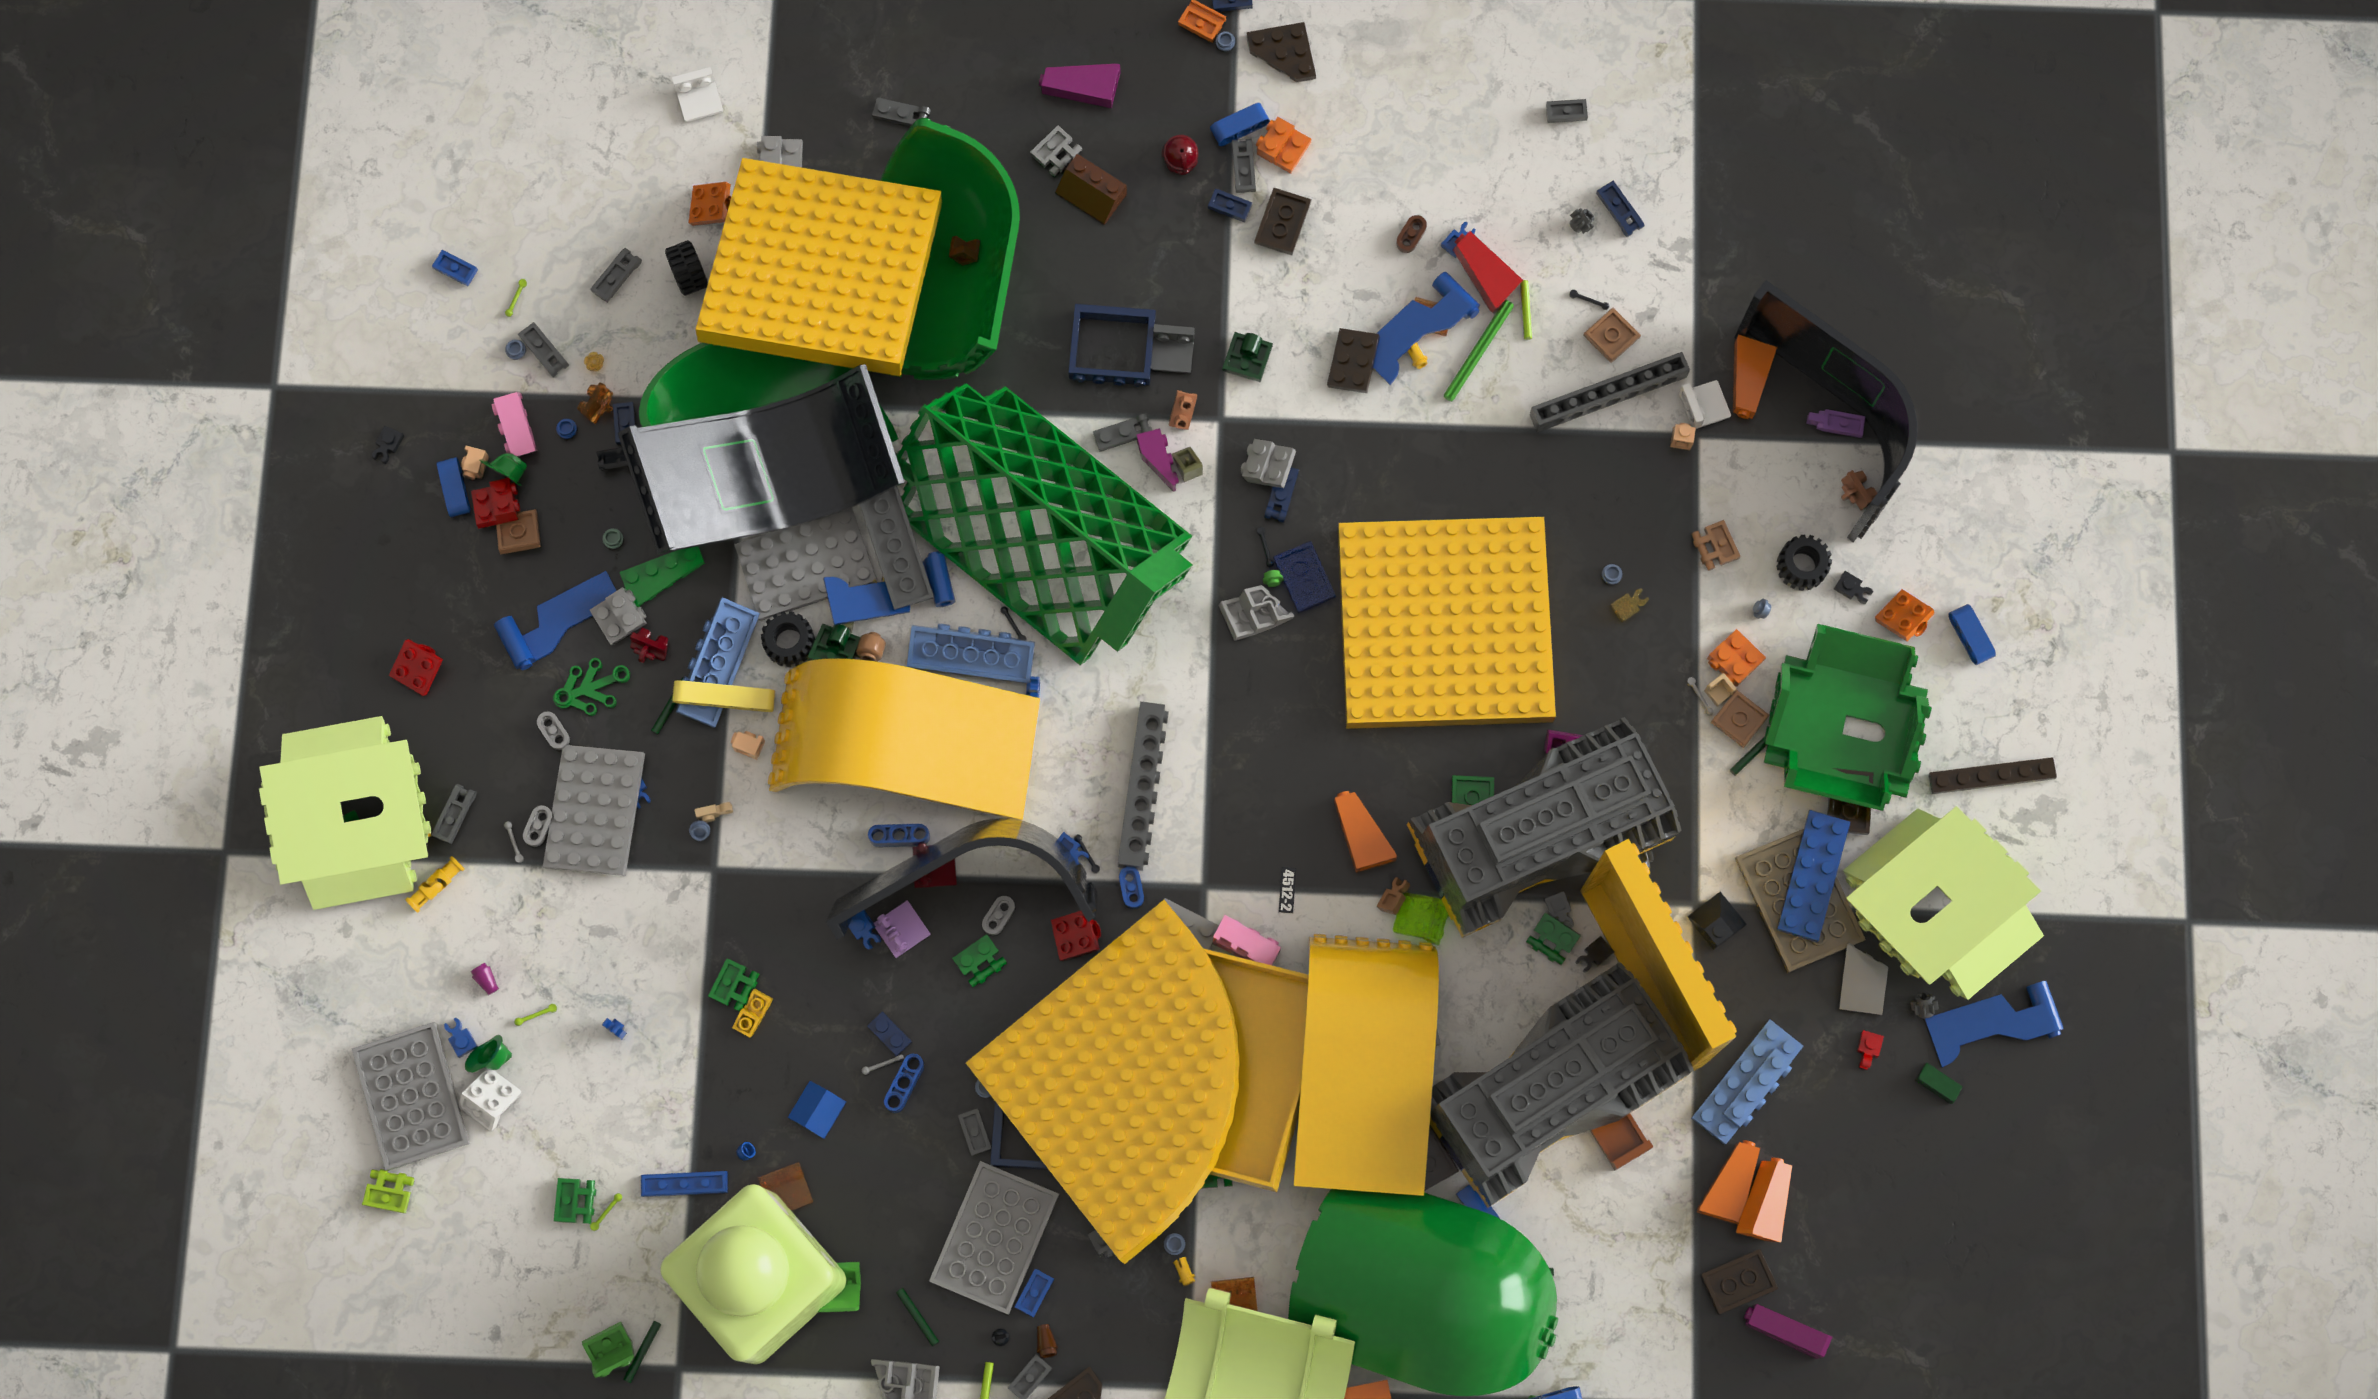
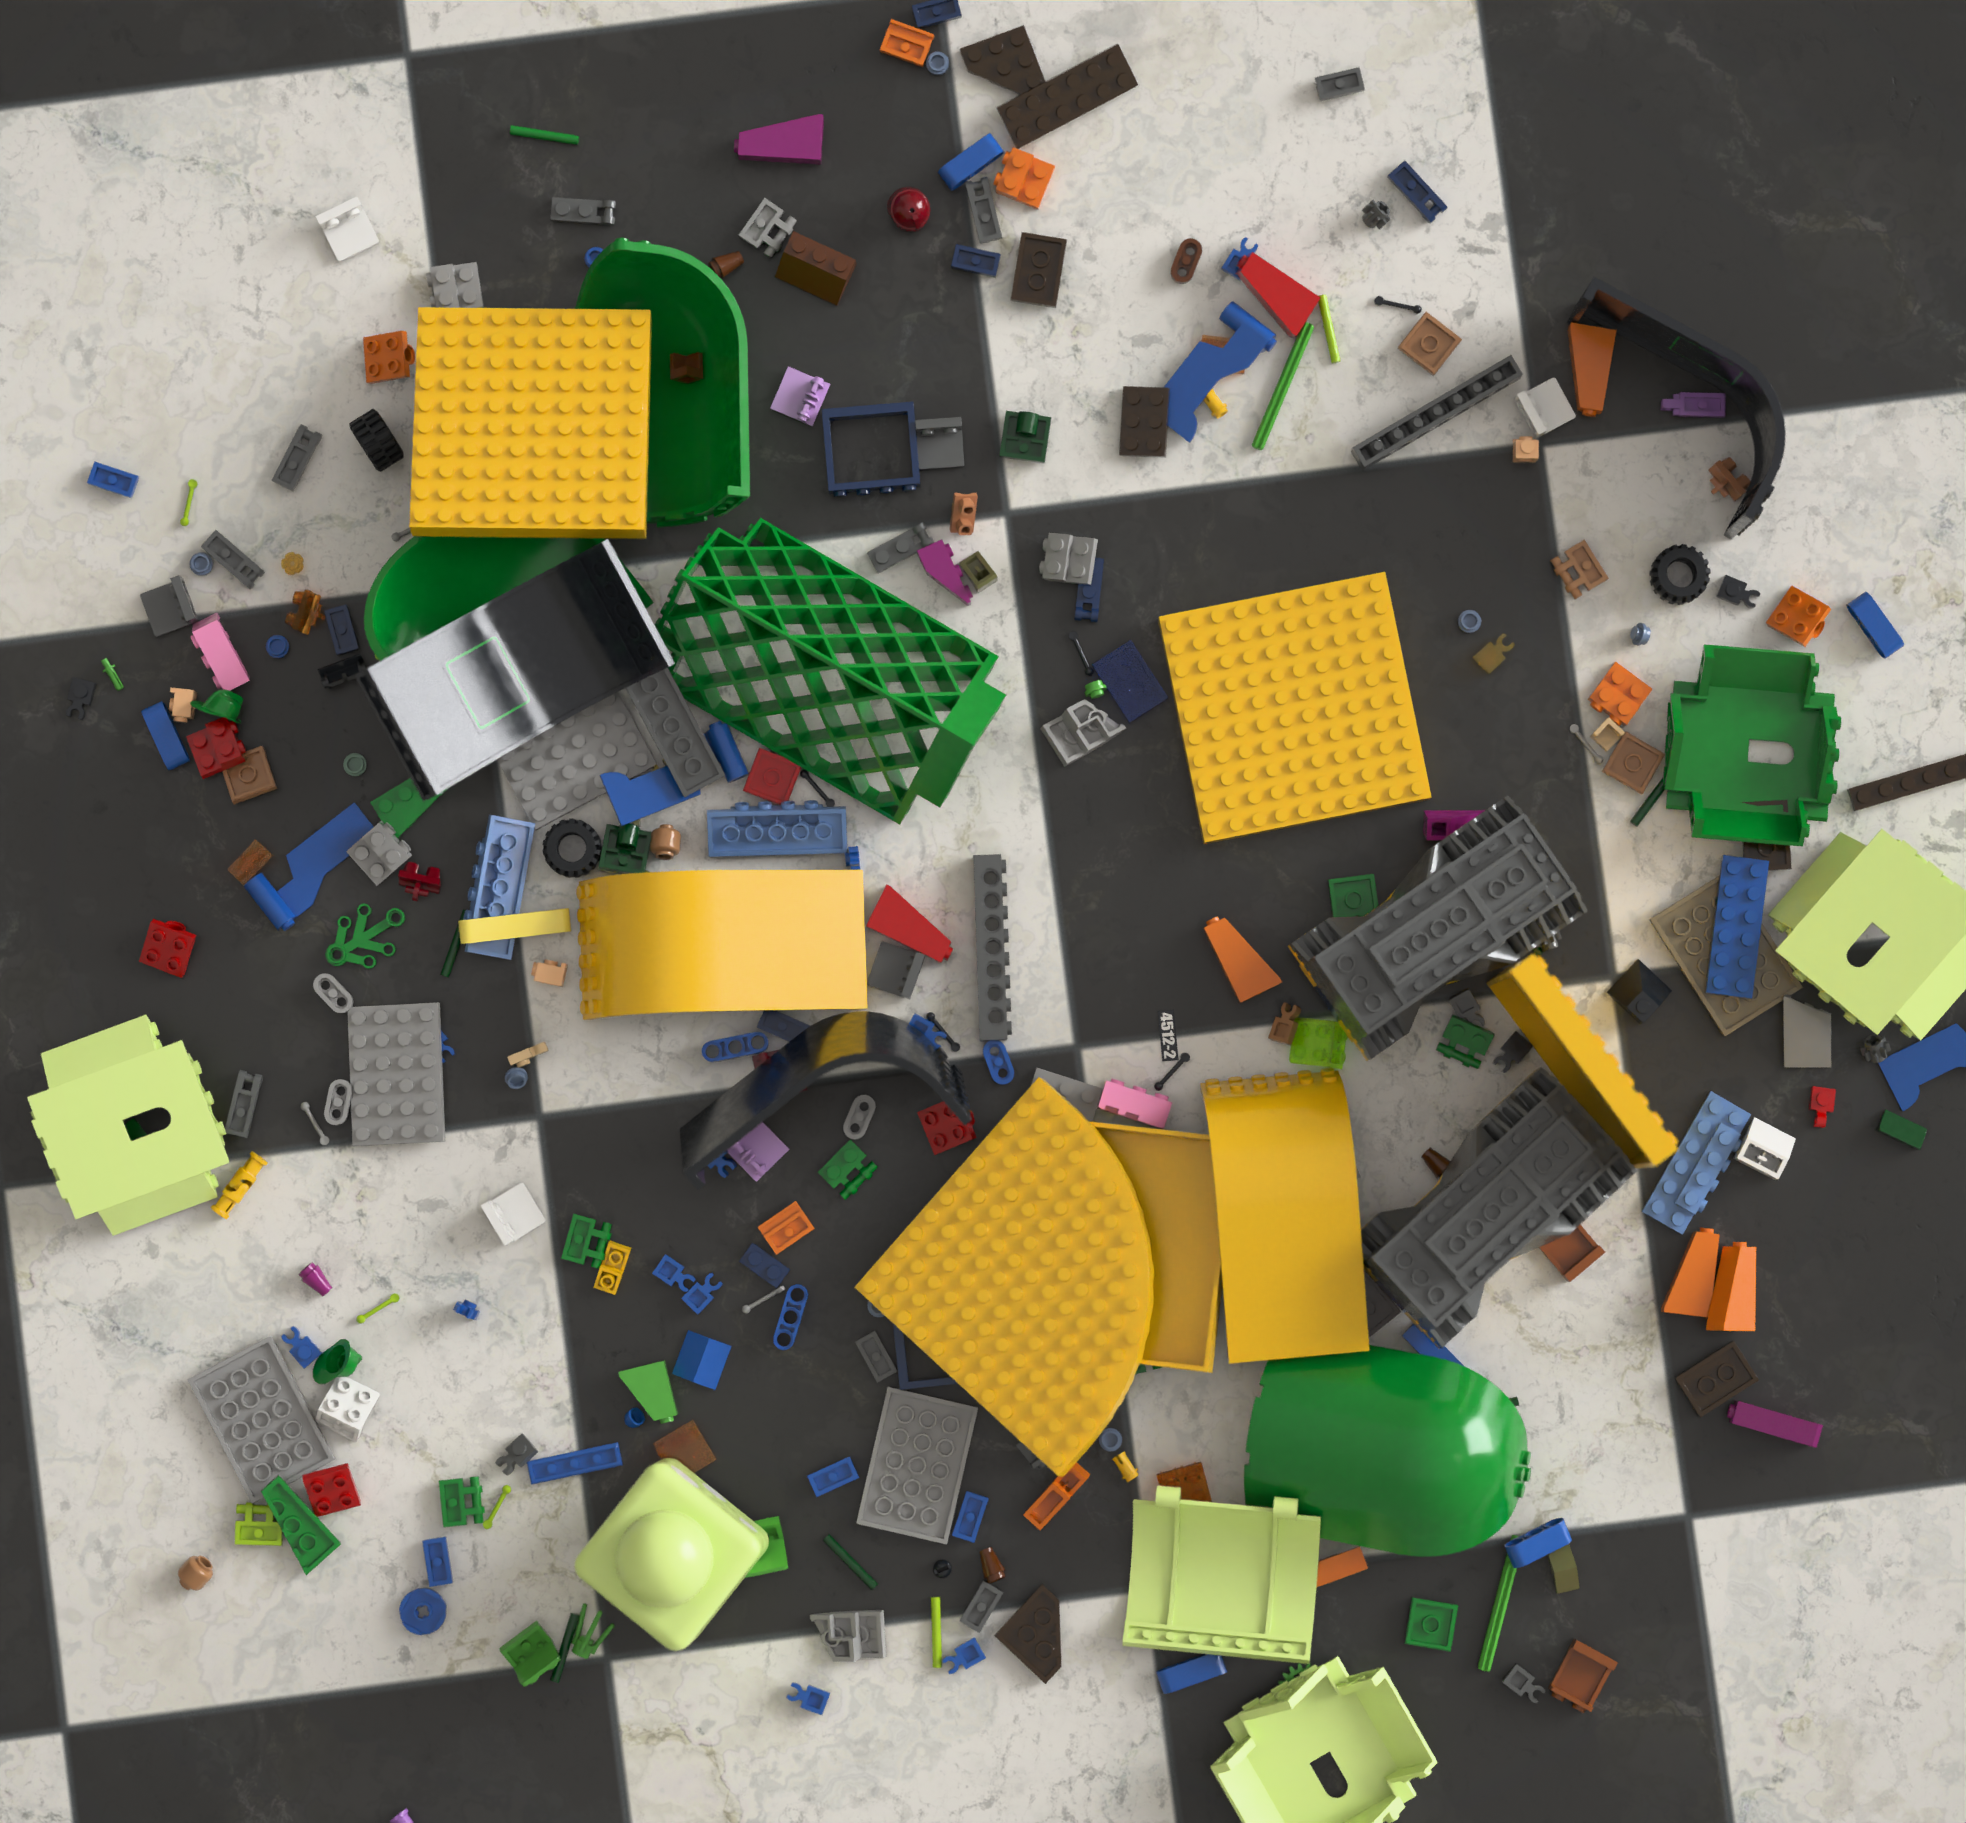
camera: 10 degrees left, 10 degrees up
none -> bright green piece [101,658,124,691]
none -> dark grey bracket [140,575,199,637]
none -> medium nougat head [178,1556,213,1591]
none -> clear orange hips [227,839,273,885]
none -> green wing [261,1475,341,1575]
none -> red plate [303,1463,361,1517]
none -> blue plate [399,1588,447,1635]
none -> blue plate [422,1536,453,1587]
none -> white bracket [481,1183,546,1246]
none -> dark grey plate [495,1433,539,1475]
none -> green bar [510,125,579,145]
none -> bright green plant [571,1603,615,1659]
none -> bright green slope [618,1360,678,1424]
none -> blue plate [652,1254,696,1292]
none -> blue plate [681,1273,723,1315]
none -> reddish brown cone [708,251,744,279]
none -> red plate [743,748,801,805]
none -> dark blue plate [757,1010,810,1042]
none -> orange plate [758,1201,815,1255]
none -> lavender hinge [770,367,830,426]
none -> blue plate [807,1456,859,1497]
none -> red slope [866,884,953,963]
none -> dark grey bracket [867,941,925,1000]
none -> dark brown plate [996,44,1138,149]
none -> orange slope [1023,1462,1090,1530]
none -> black hinge [1154,1053,1190,1091]
none -> reddish brown cone [1421,1147,1450,1179]
none -> white slope [1733,1117,1796,1180]

